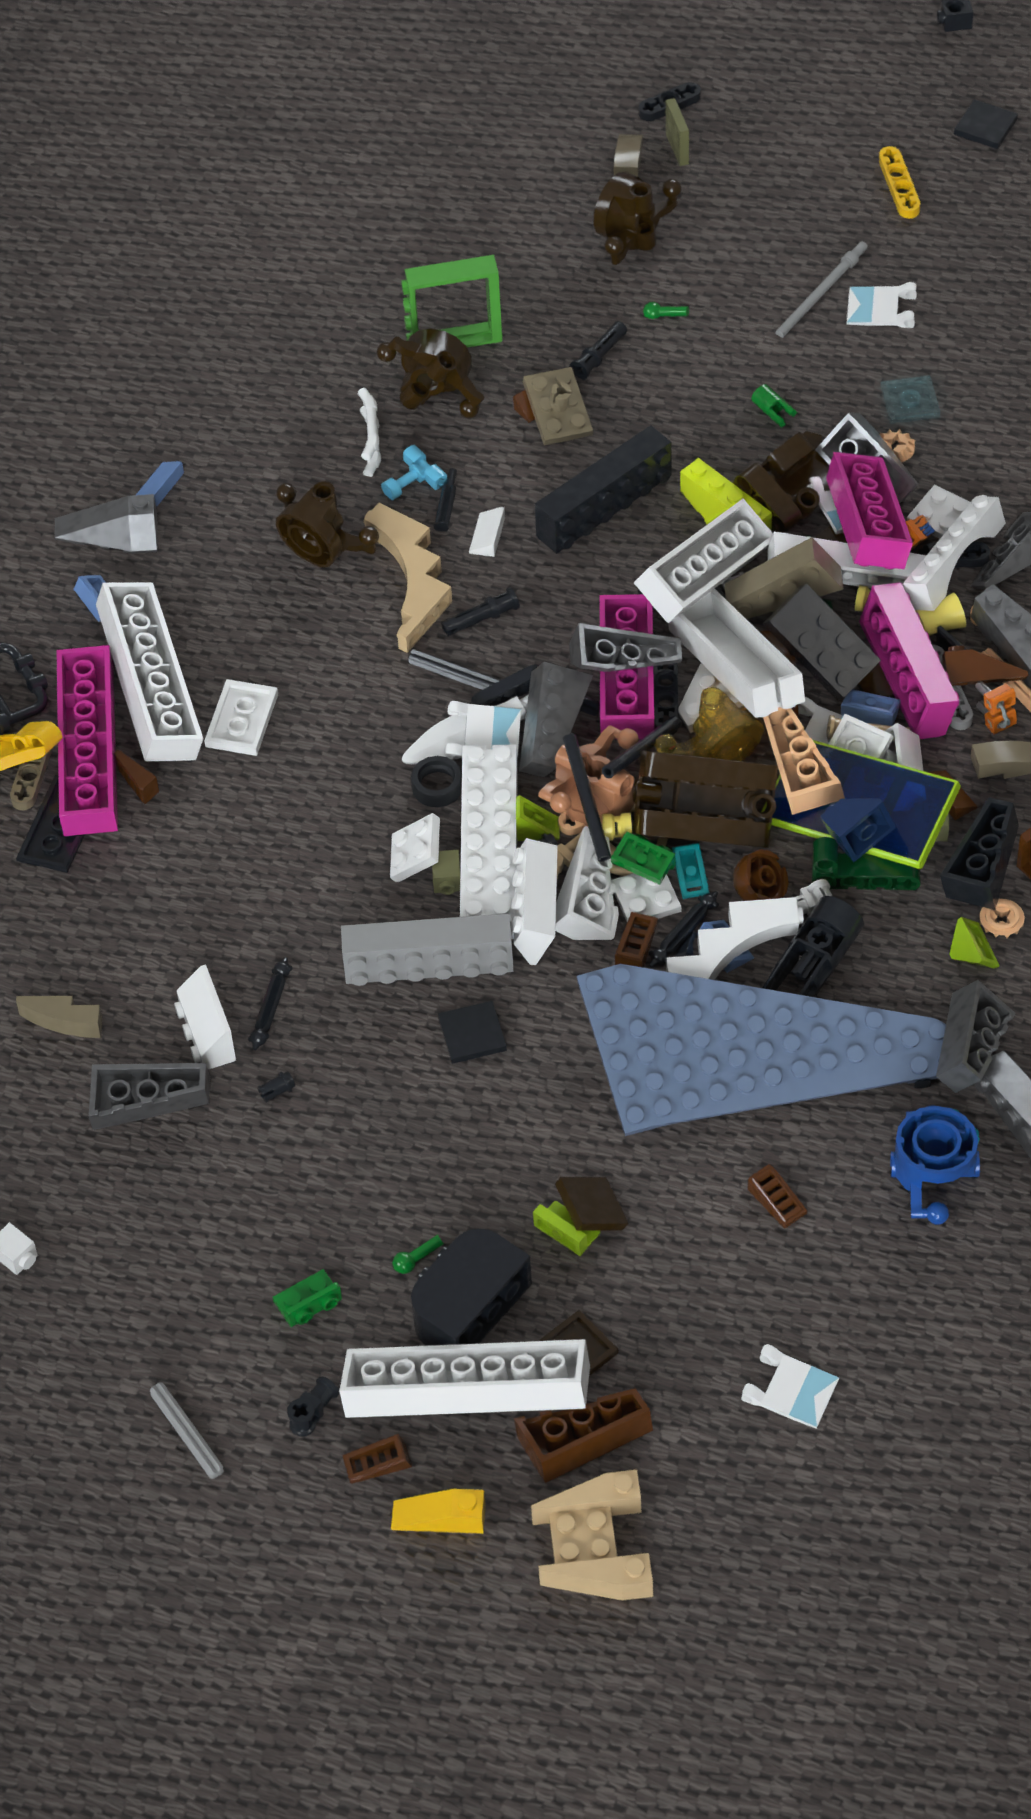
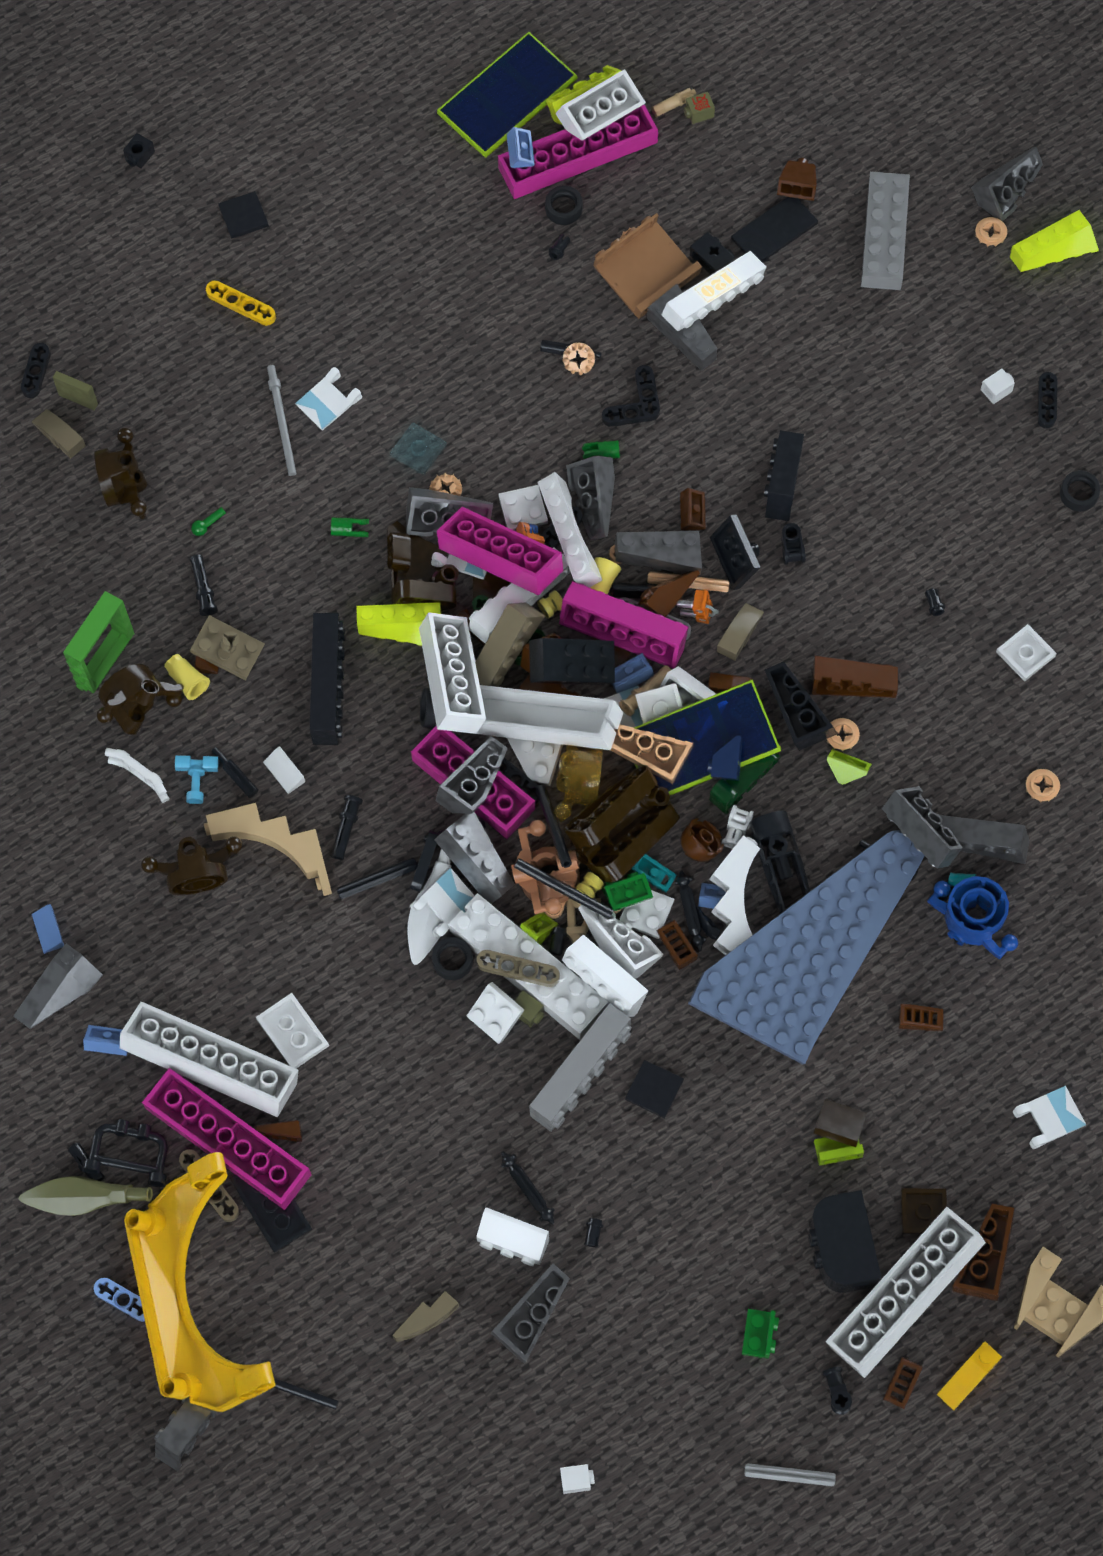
camera: 50 degrees left, 15 degrees up
green bar [392,1235,444,1274] -> none
none -> light yellow plant [164,654,210,700]
none -> dark tan beam [477,950,560,987]

